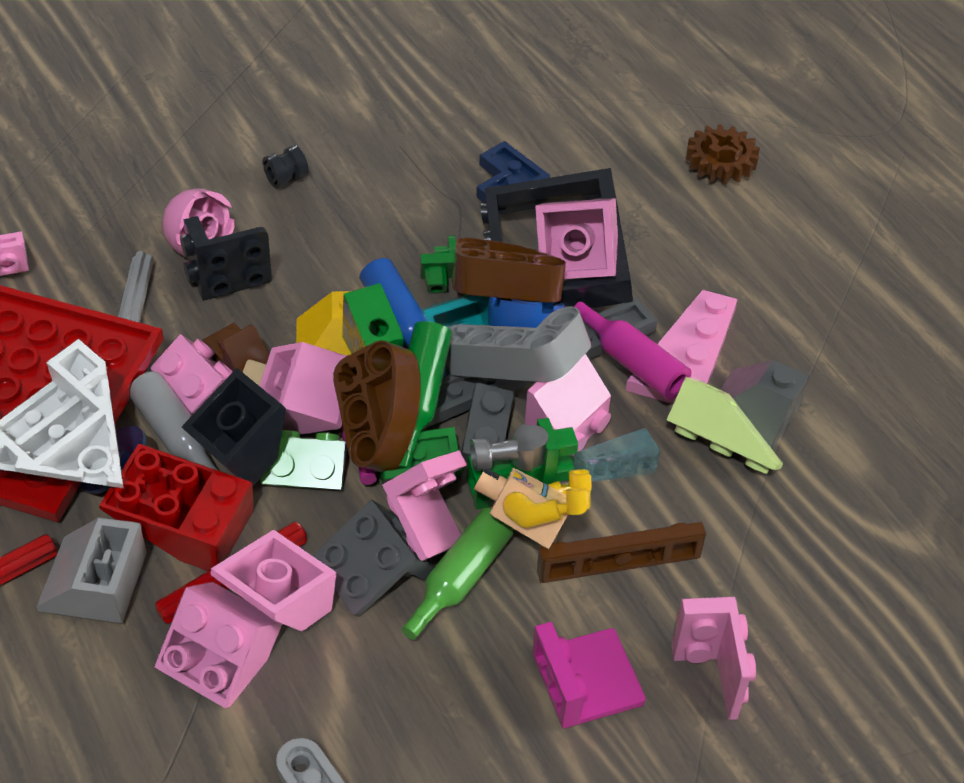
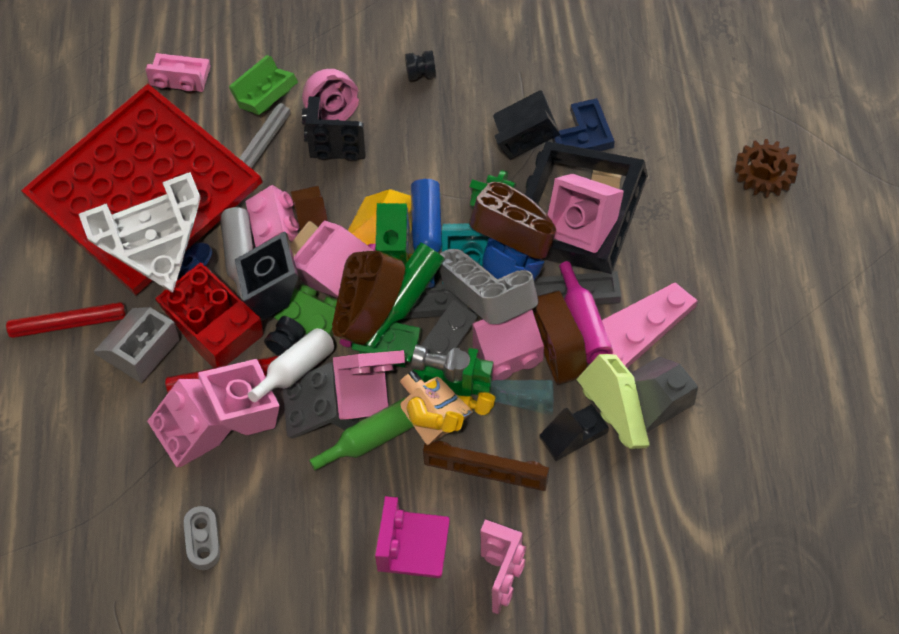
camera: 30 degrees right, 10 degrees up
none -> bright green bracket [229,55,298,115]
none -> white piece [248,328,334,402]
none -> black wheel [264,316,306,355]
none -> black bracket [493,90,560,160]
none -> reddish brown beam [532,290,587,385]
none -> black slope [539,404,609,461]

